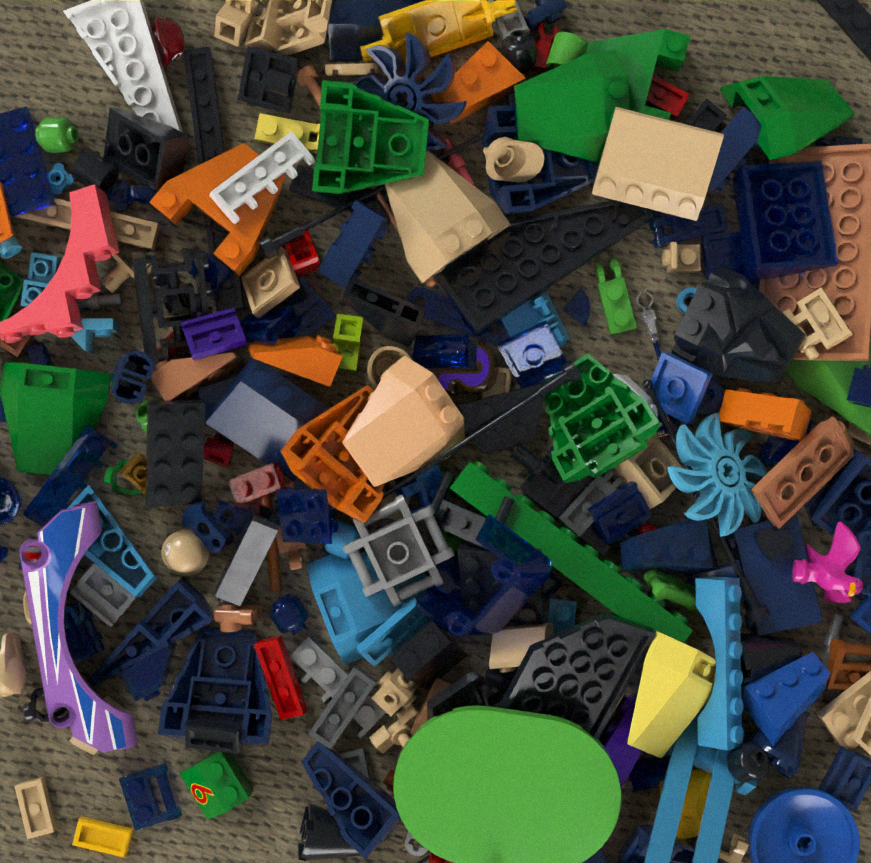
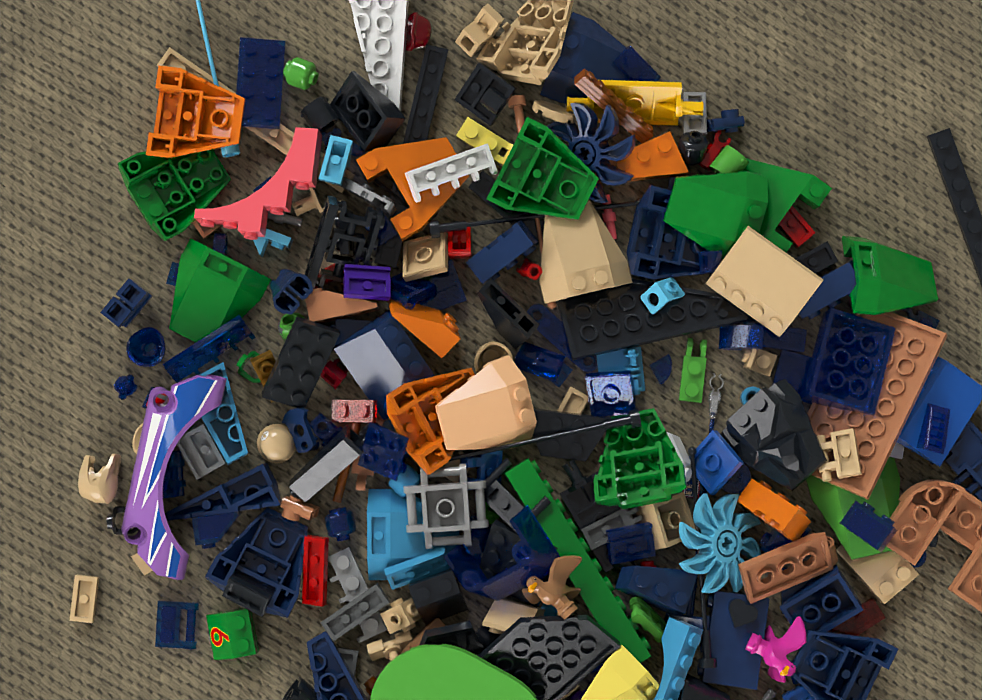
camera: 15 degrees right, 0 degrees up
medium azure slope [21,252,61,307] -> none
dark azure plate [42,163,74,195] -> none
yellow tile [72,816,133,858] -> none
lime slope [333,314,363,374] -> none
dark brown animal [435,343,499,396] -> none
tan piece [483,137,544,182] -> none
none -> medium azure slope [319,135,353,186]
none -> dark grey wing [339,177,396,217]
none -> red bar [516,258,543,280]
none -> medium nougat animal [522,555,582,620]
none -> dark orange piece [574,68,654,143]
none -> medium azure bracket [641,277,685,314]
none -> clear blue tile [699,250,722,274]
none -> clear blue slope [718,325,765,350]

